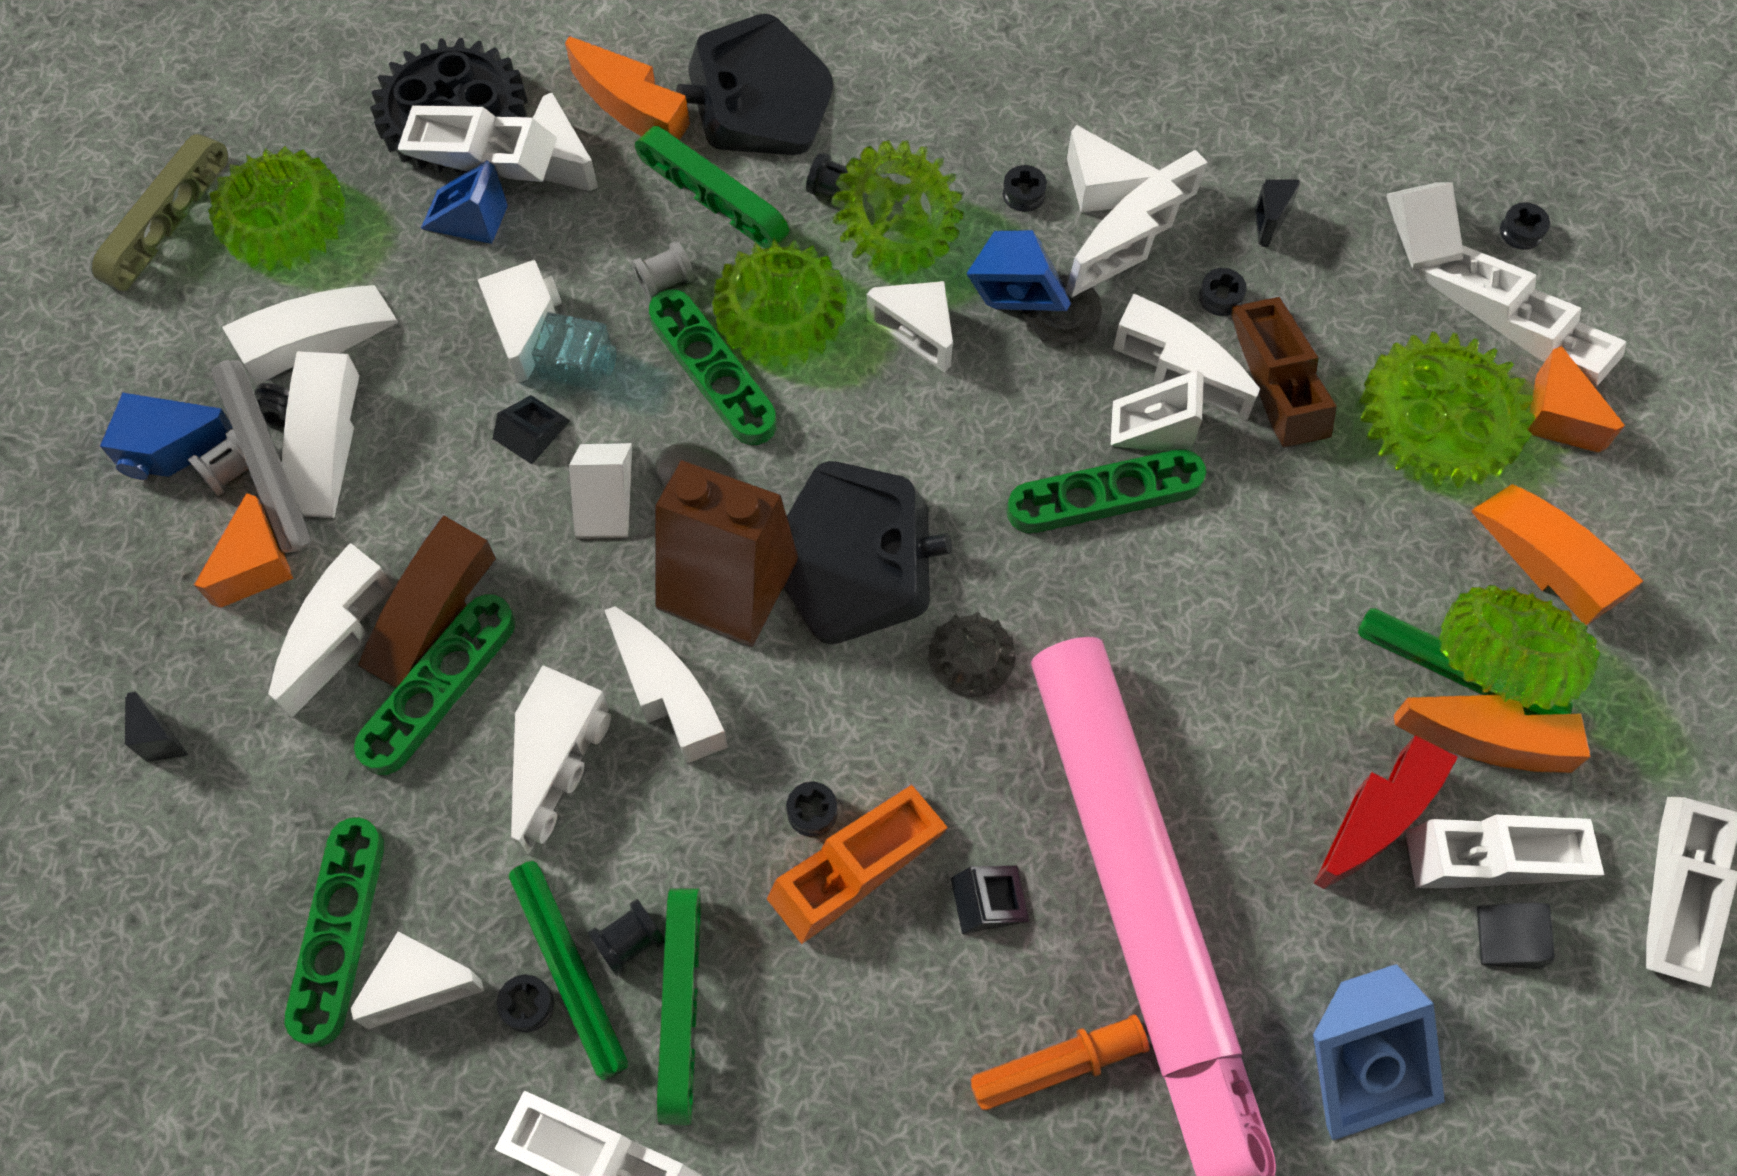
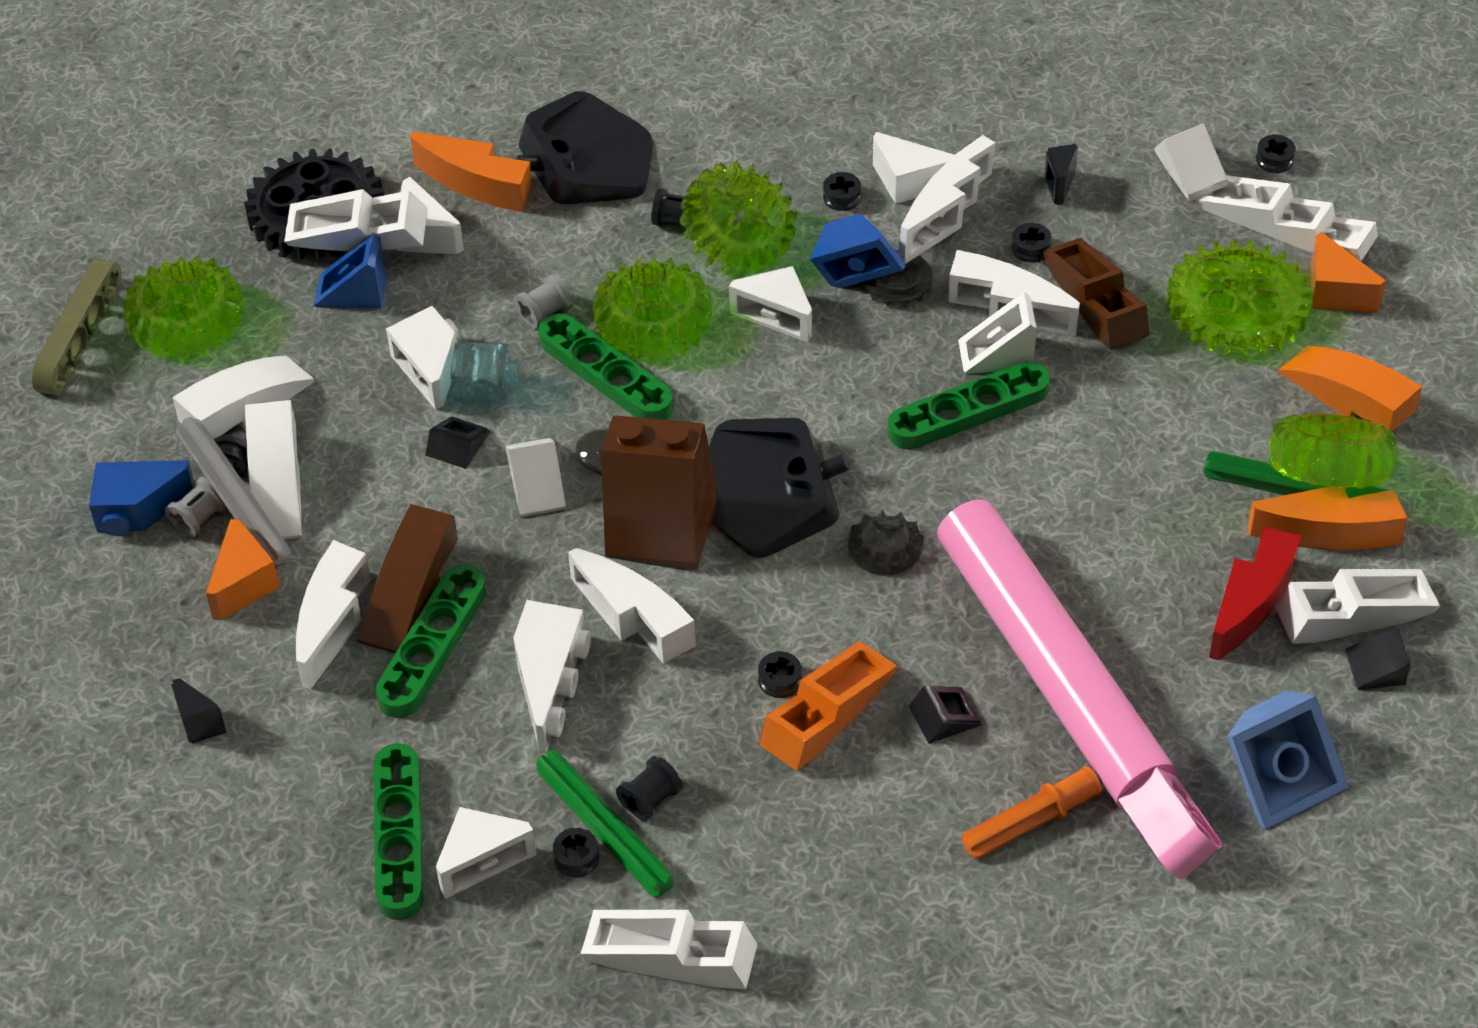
camera: 10 degrees left, 15 degrees down
green beam [635,126,790,252] -> none
green beam [657,888,701,1125] -> none

